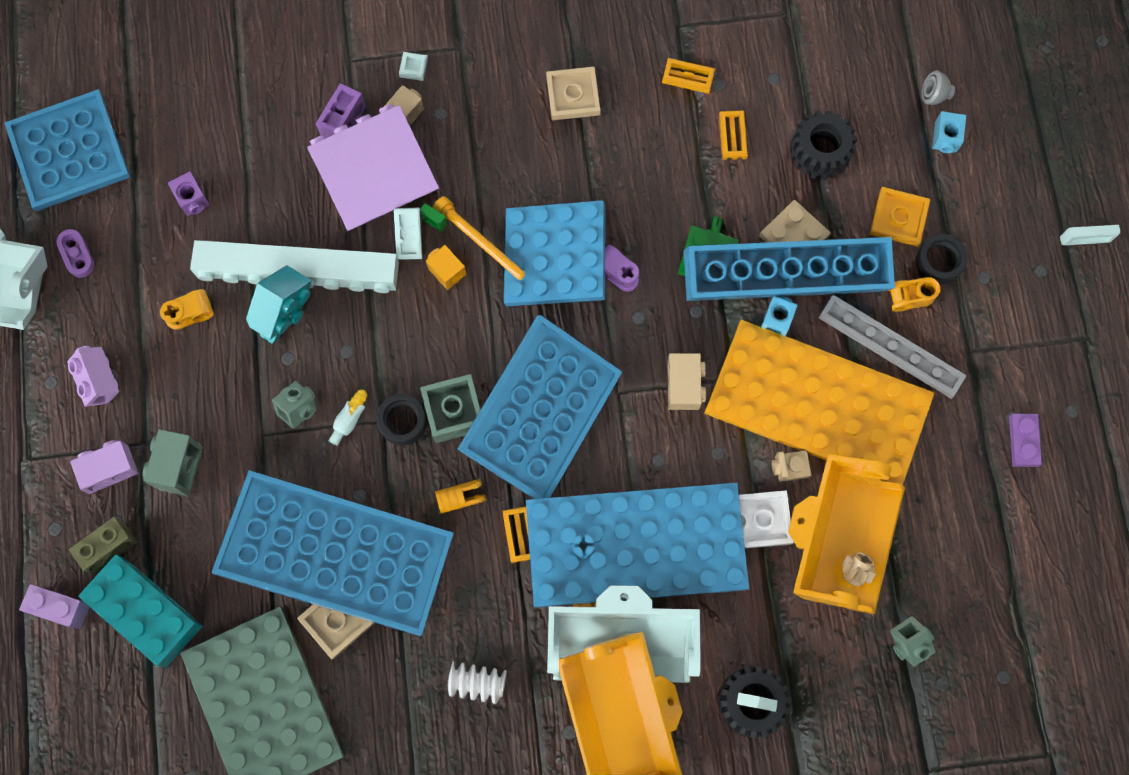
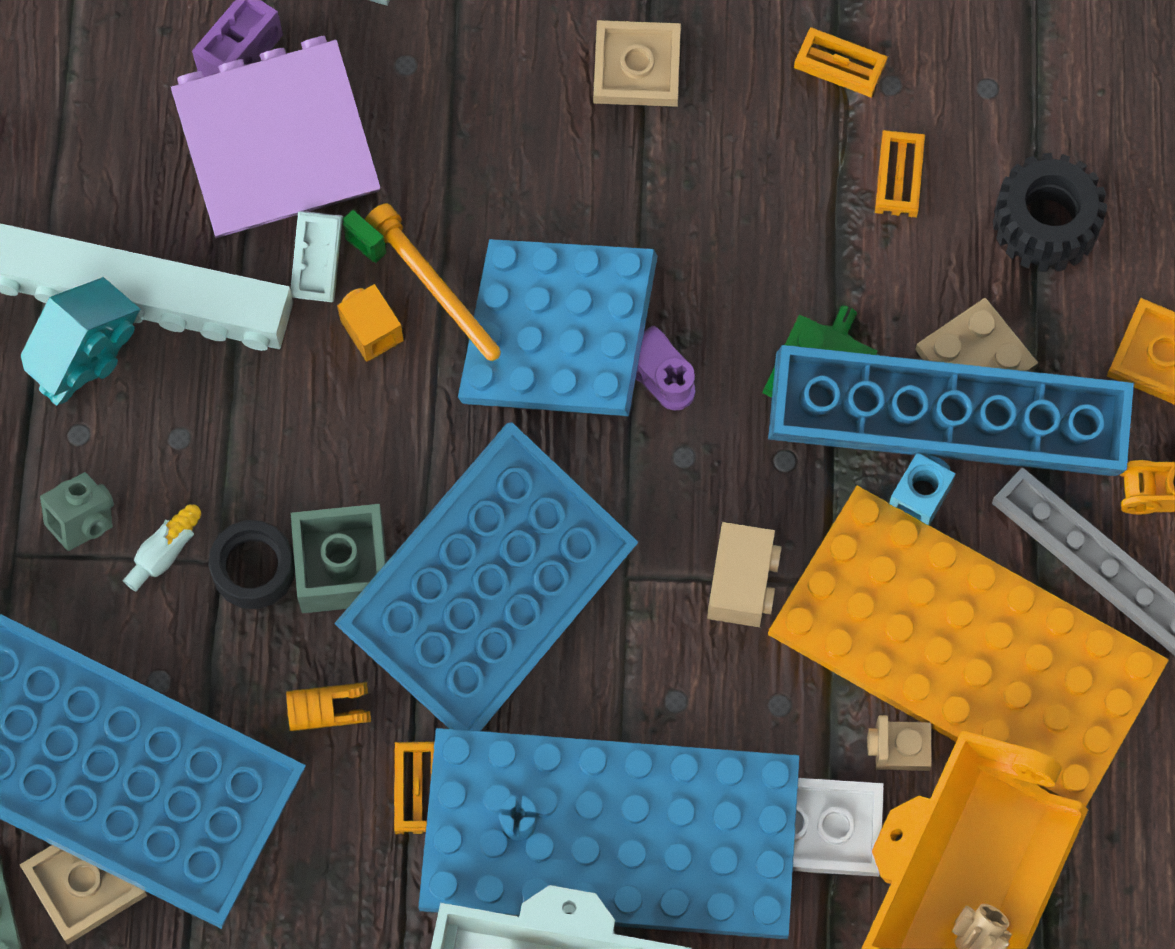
camera: 10 degrees right, 5 degrees down
tan brick [384,85,424,126] -> none

